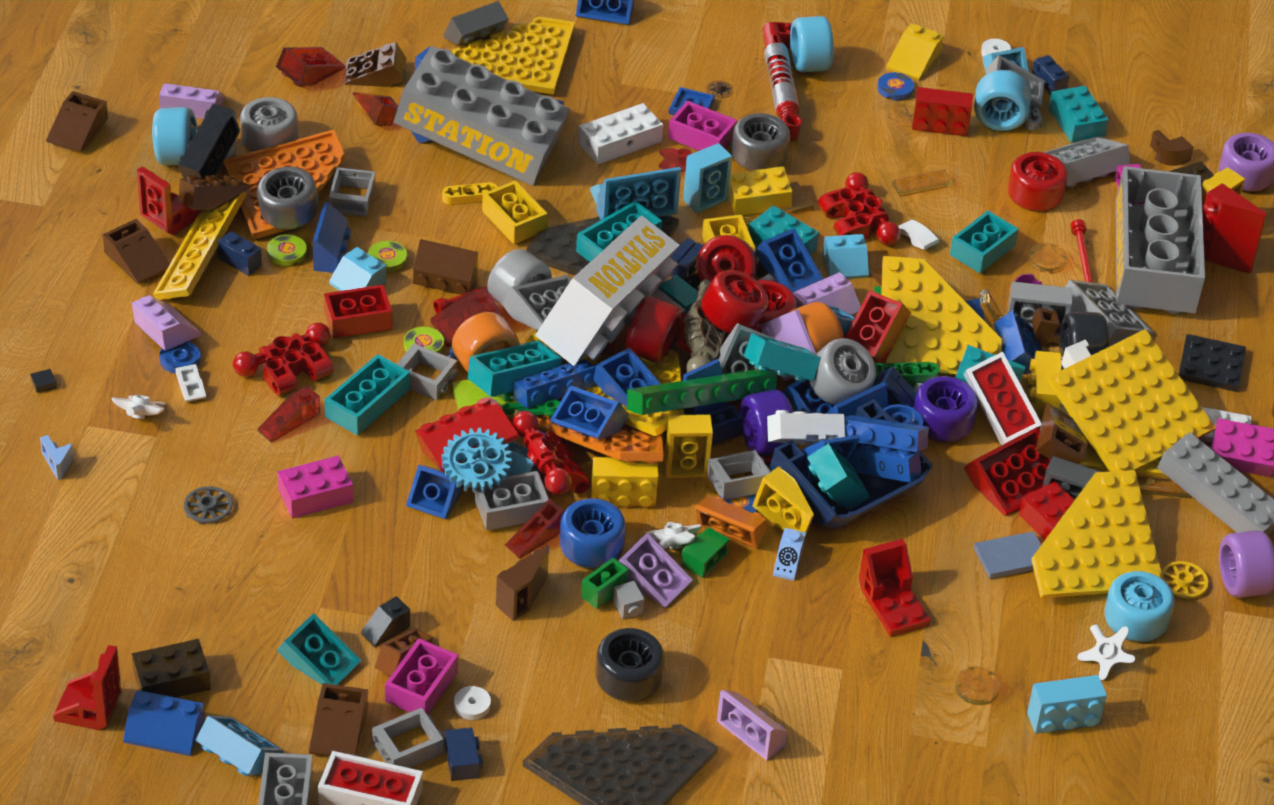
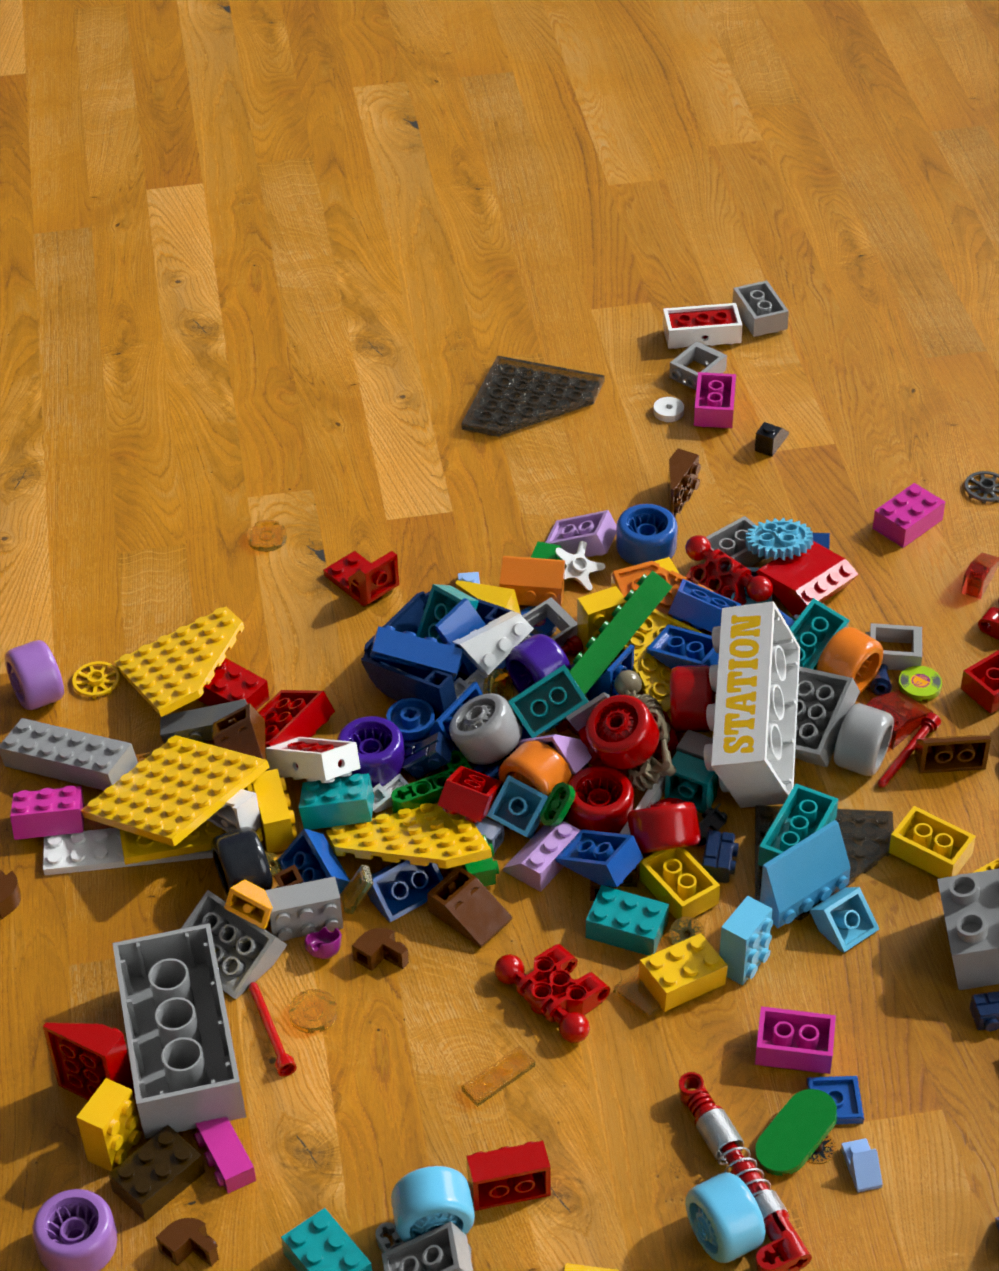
camera: 165 degrees right, 0 degrees up
red bracket [53,645,122,730] -> none
blue slope [123,690,205,756] -> none
dark brown brick [132,639,211,698] -> none
slope [196,716,284,776] -> none
teal slope [276,613,362,685] -> none
reddish brown slope [309,683,368,757] -> none
teal brick [325,354,410,436] -> none
dark orange slope [375,628,433,677] -> none
dark blue brick [445,727,483,781] -> none
clear red slope [505,498,564,559] -> none
white brick [578,103,663,165] -> none
green brick [581,558,629,609] -> none
black wheel [595,628,665,702] -> none
light grey brick [613,581,644,620] -> none
clear red plate [659,148,692,172] -> none
lavender slope [717,690,787,760] -> none
flat silver wheel [732,113,790,171] -> none
medium azure slope [822,234,869,279] -> none
blue tile [877,72,914,101] -> none
white slope [898,220,939,250] -> none
teal brick [949,211,1019,273] -> none
sand blue tile [974,531,1041,579] -> none
red wheel [1008,152,1068,211] -> none
medium azure brick [1027,675,1107,734] -> none
light grey slope [1044,136,1130,187] -> none
white animal [1077,624,1135,680] -> none
medium azure wheel [1104,571,1174,642] -> none
black plate [1178,334,1246,392] -> none
none -> light orange slope [224,879,273,929]
none -> reddish brown brick [352,928,409,971]
none -> green plate [540,782,575,827]
none -> green tile [755,1089,837,1176]
none -> light blue slope [841,1138,883,1193]

